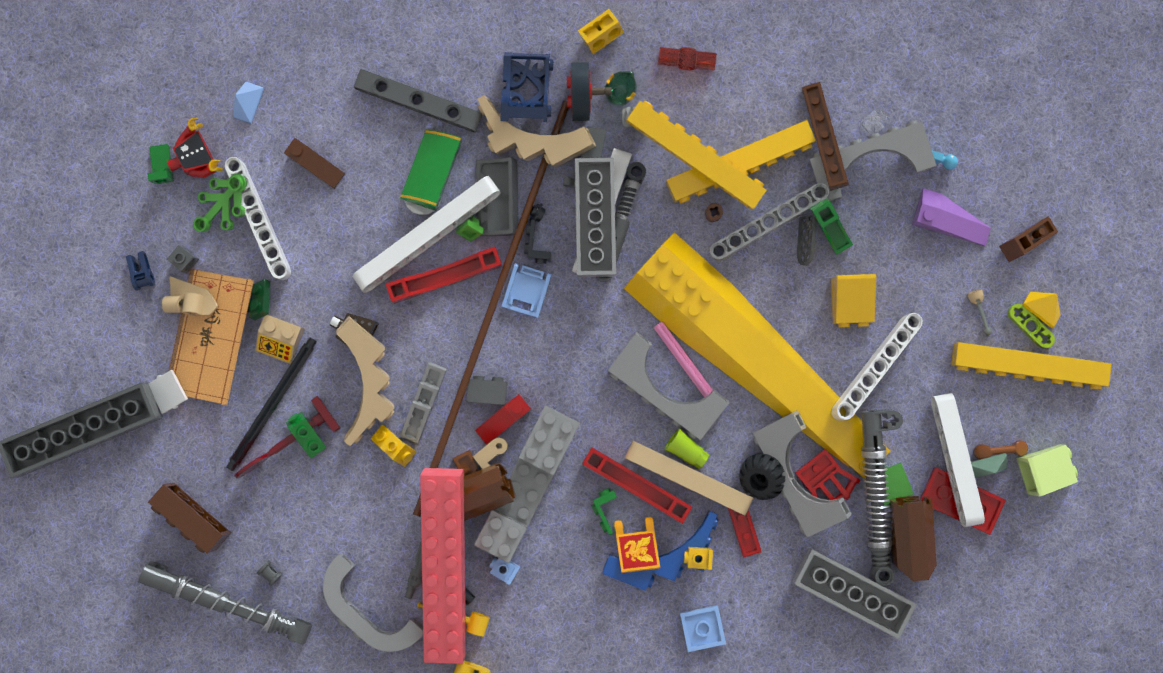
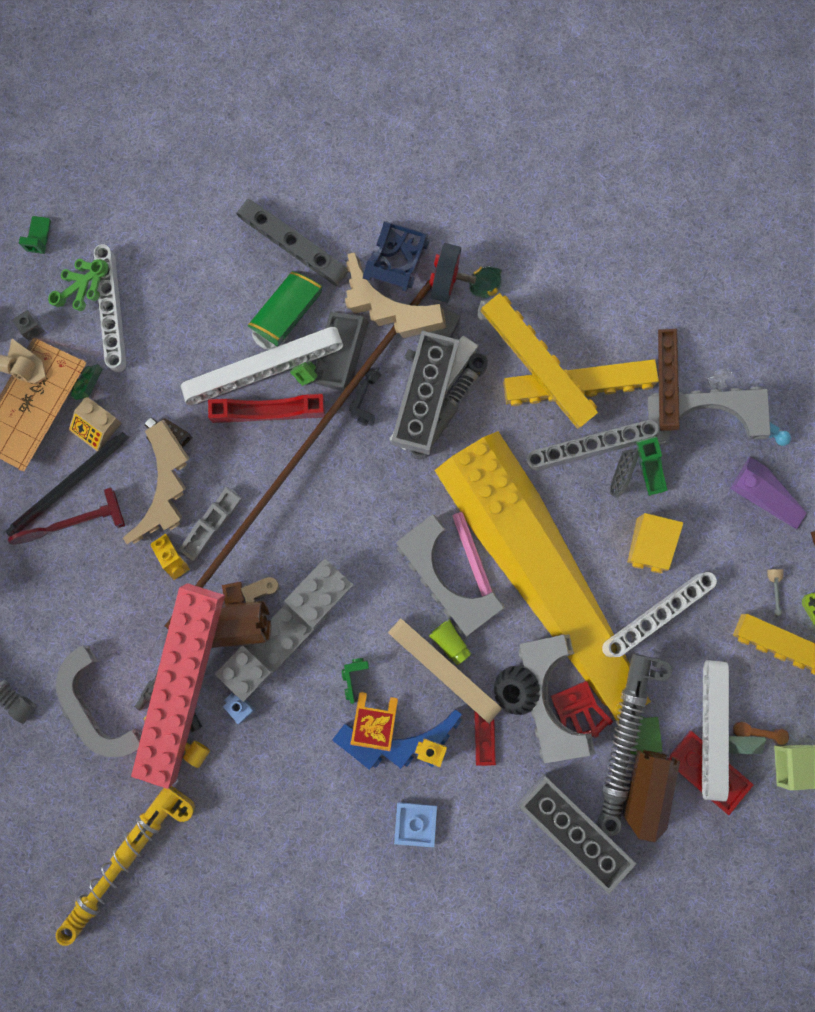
camera: 20 degrees right, 5 degrees down
torso [167,117,223,178] -> none
light blue slope [233,82,264,124] -> none
dark grey bush [257,560,282,586] -> none
reddish brown slope [284,138,345,189] -> none
green bracket [286,412,326,458] -> none
dark grey brick [467,376,508,405] -> none
red slope [475,394,531,445] -> none
light blue container [501,263,552,318] -> none
yellow brick [578,9,624,55] -> none
red arch [582,447,692,524] -> none
clear red piece [658,47,717,71] -> none
reddish brown bush [705,203,723,222] -> none

